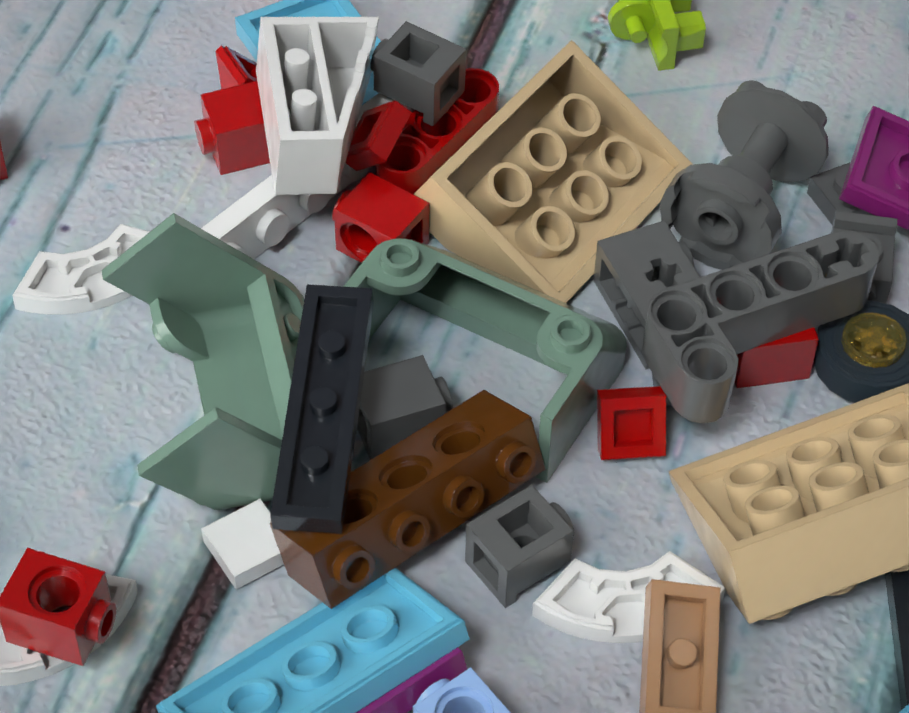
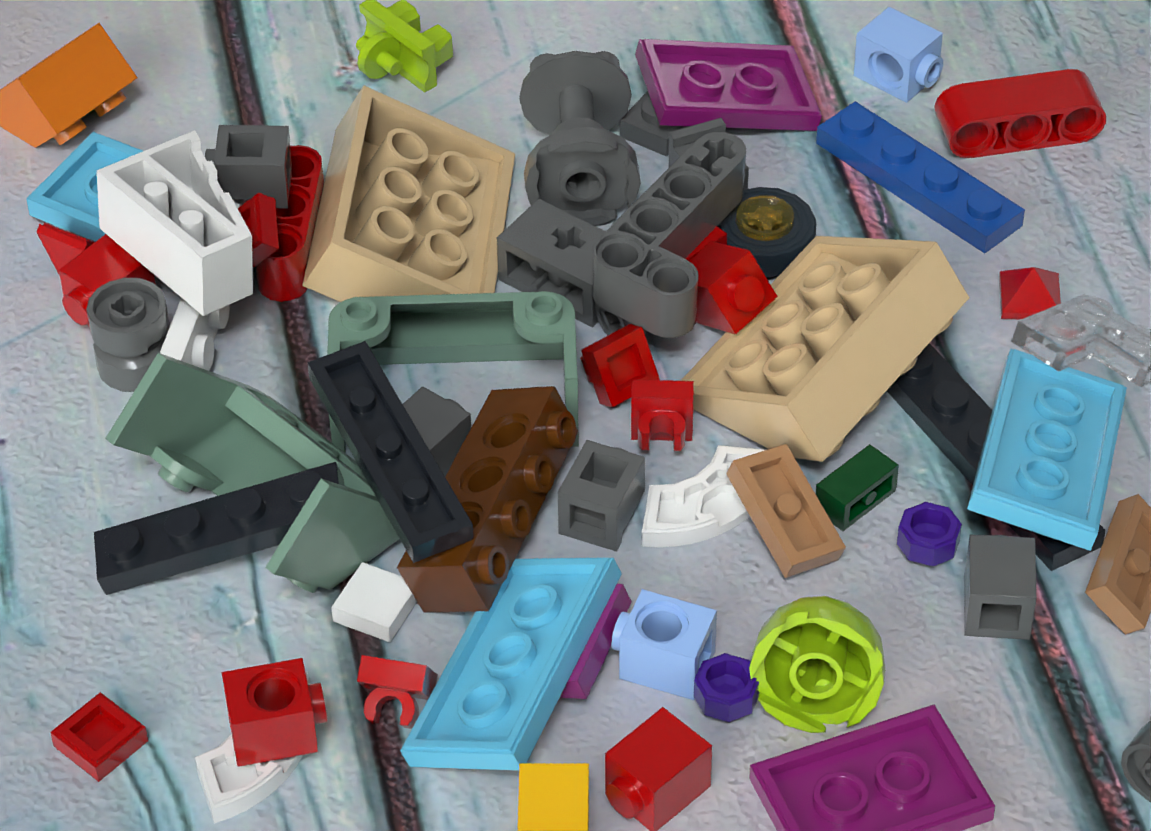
camera: 30 degrees left, 5 degrees down
white tile [12,224,150,315] -> none
red brick [332,172,429,263] -> none
none -> dark grey wheel [86,278,169,392]
none -> black plate [94,462,345,595]
none -> red tile [357,655,438,729]
none -> red tile [631,380,694,451]
none -> red brick [689,241,778,334]
none -> dark green piece [815,444,899,531]

